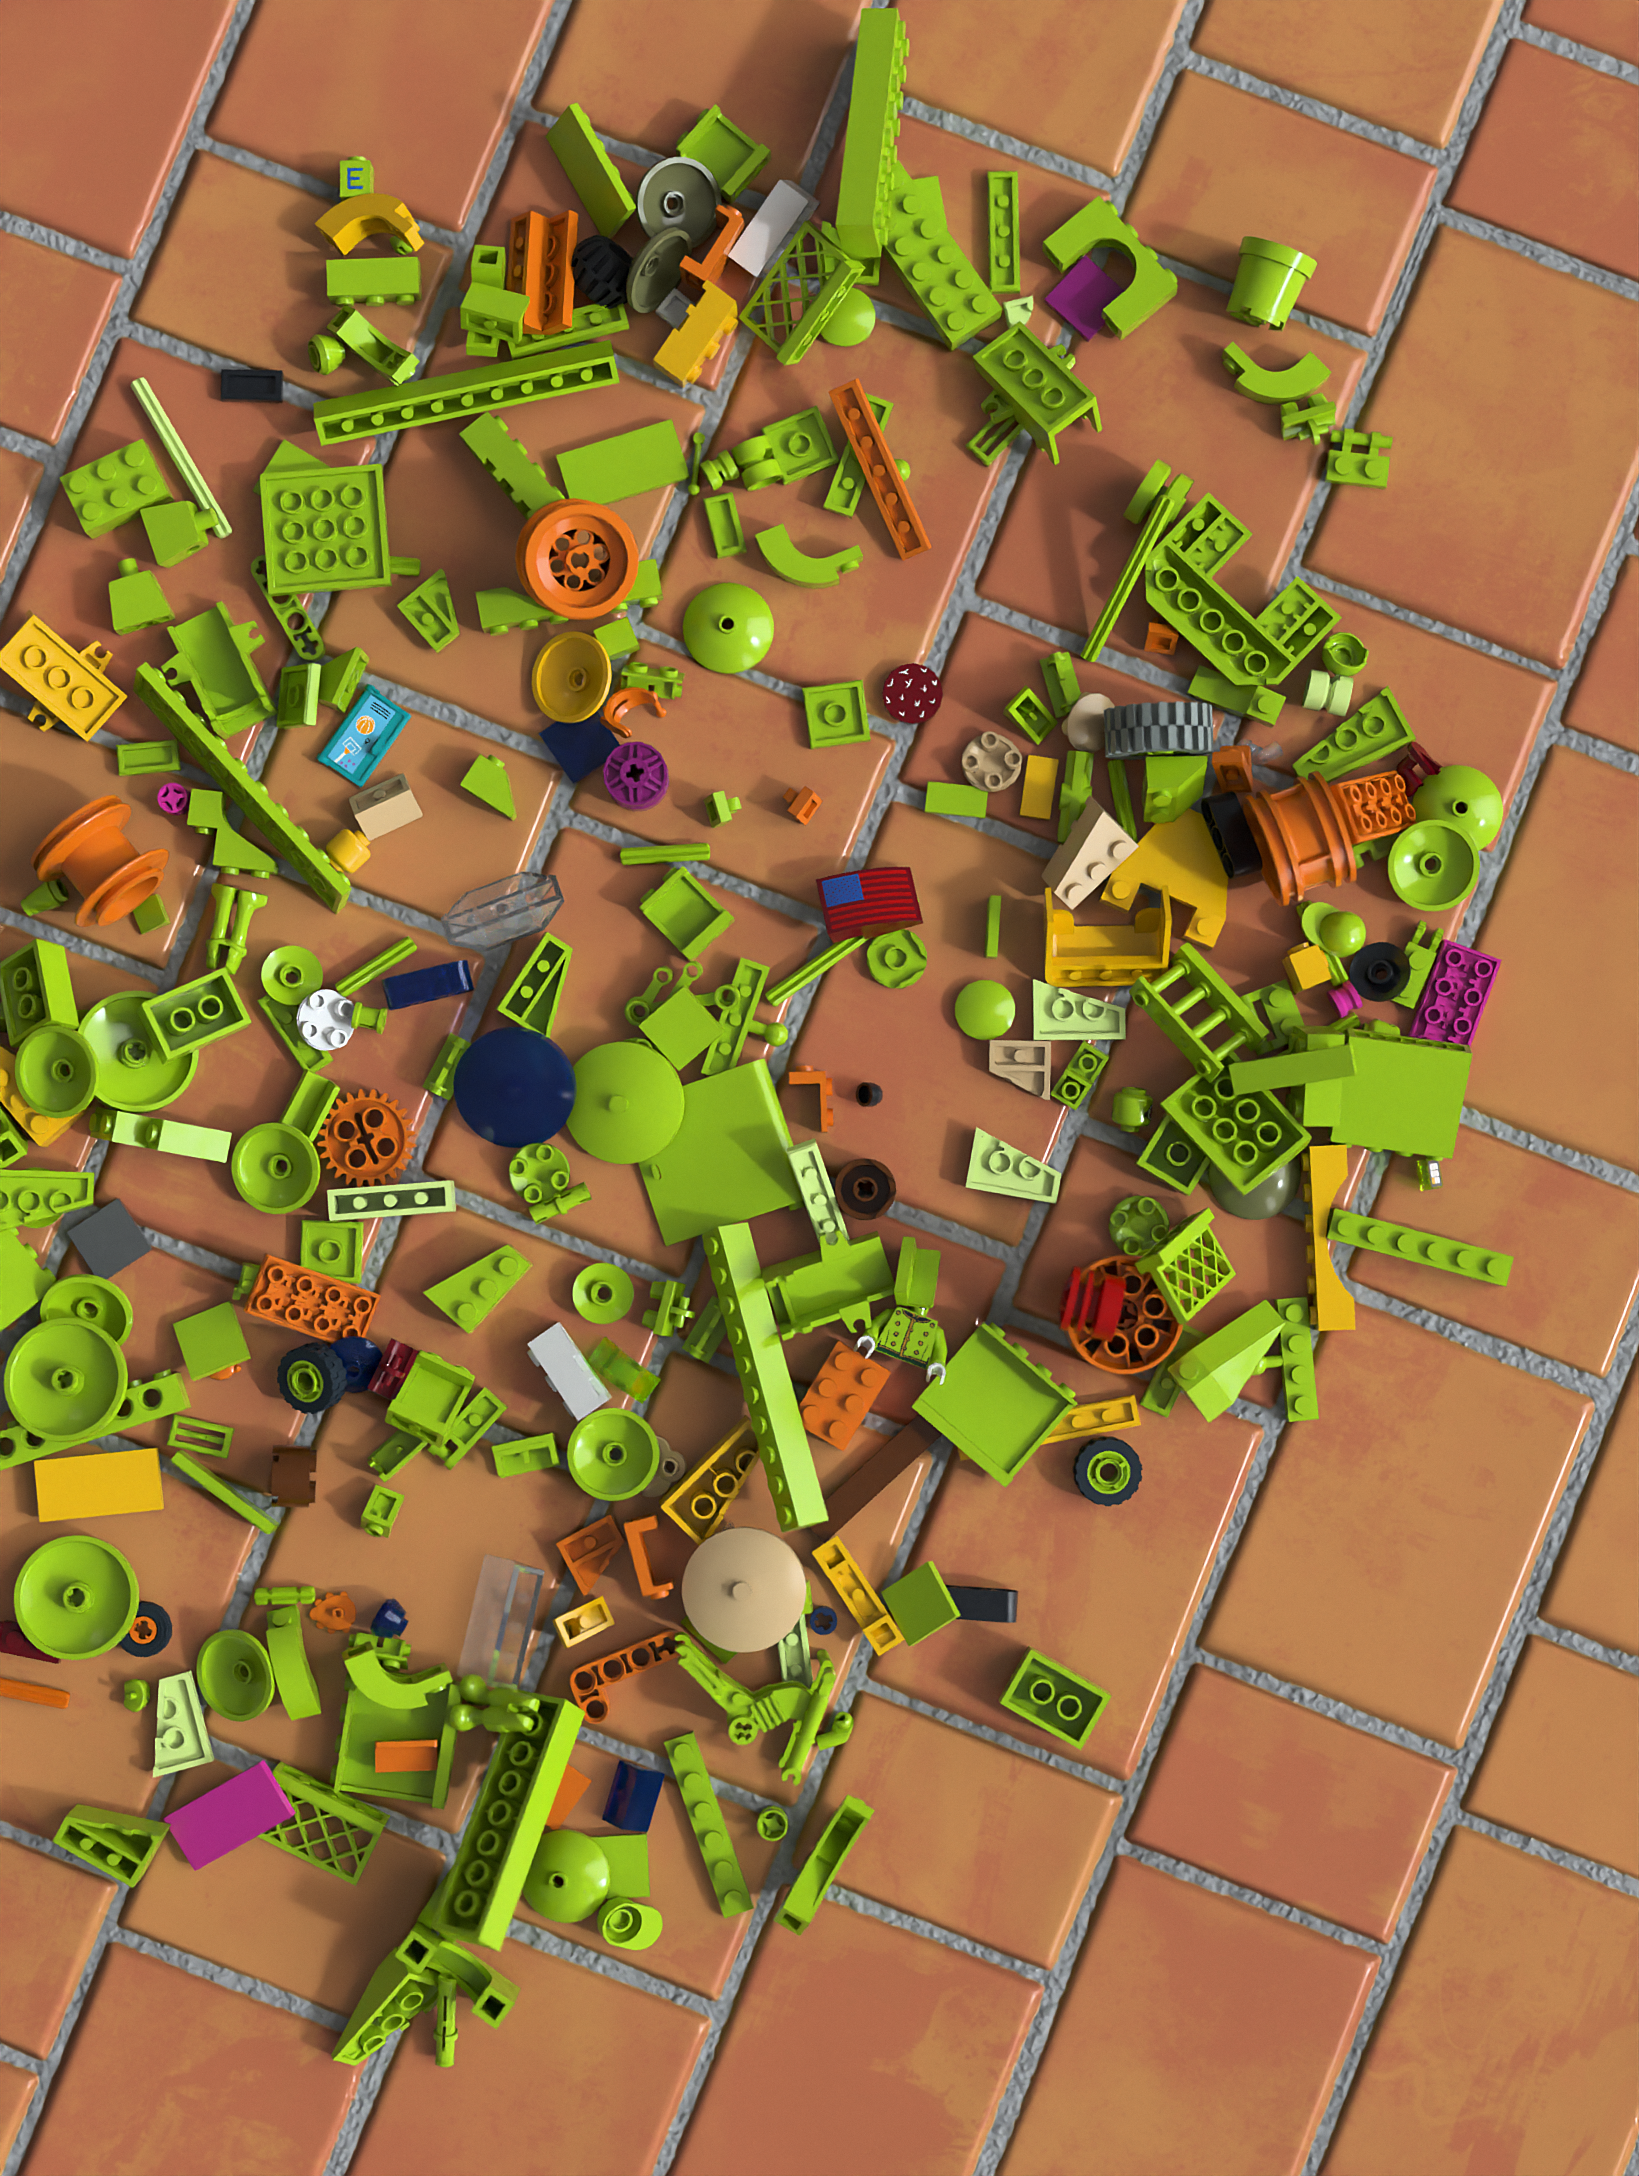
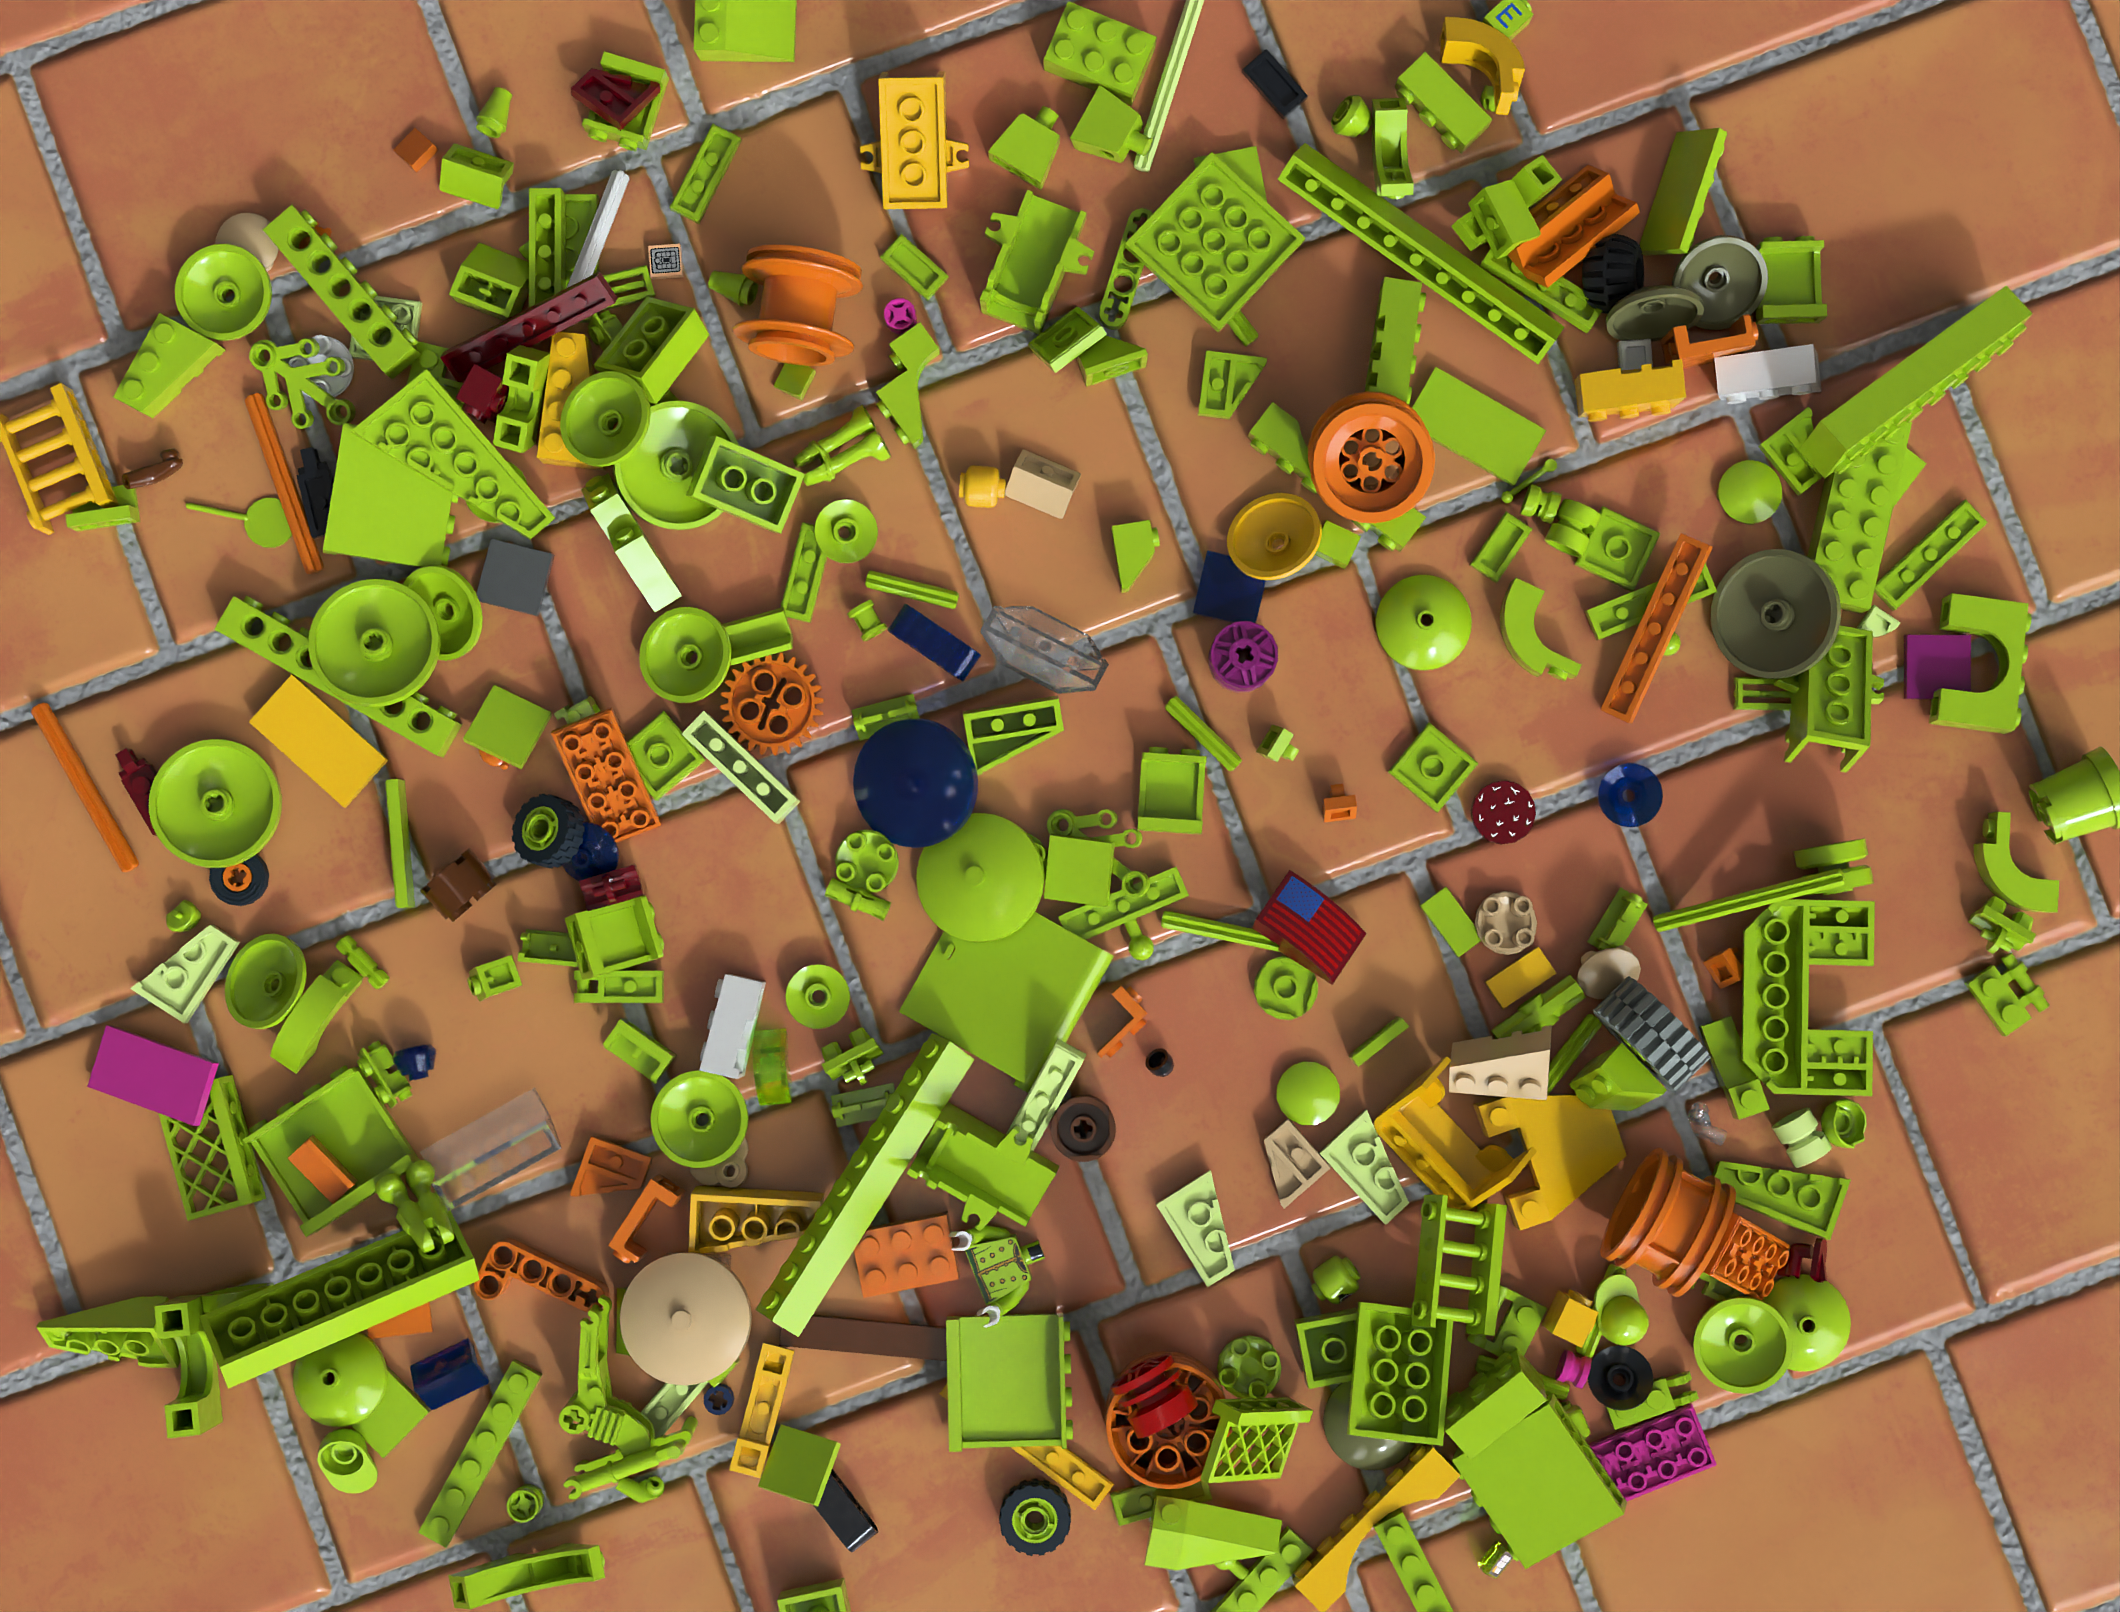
camera: 50 degrees right, 0 degrees up
lime wedge [52,1804,171,1888] -> none
lime plate [133,662,352,914] -> none
lime tile [167,1414,235,1459] -> none
white dish [297,989,355,1051] -> none
orange piece [309,1591,357,1634] -> none
door [316,683,412,788] -> none
lime arch [341,1641,453,1709] -> none
lime wedge [423,1244,533,1334] -> none
lime pin [433,1972,458,2067] -> none
yellow slope [552,1596,615,1649] -> none
orange helmet [600,687,666,738] -> none
lime hinge [621,662,685,700] -> none
lime fence [738,220,865,365] -> none
lime panel [894,1236,941,1308] -> none
lime slope [1003,685,1058,745] -> none
lime slope [1050,1040,1110,1110] -> none
black beam [1201,791,1262,879] -> none
orange slope [1212,745,1253,793] -> none
lime tile [1229,1043,1358,1095] -> none
none -> clear blue dish [1598,763,1663,827]
none -> olive dish [1711,549,1841,679]

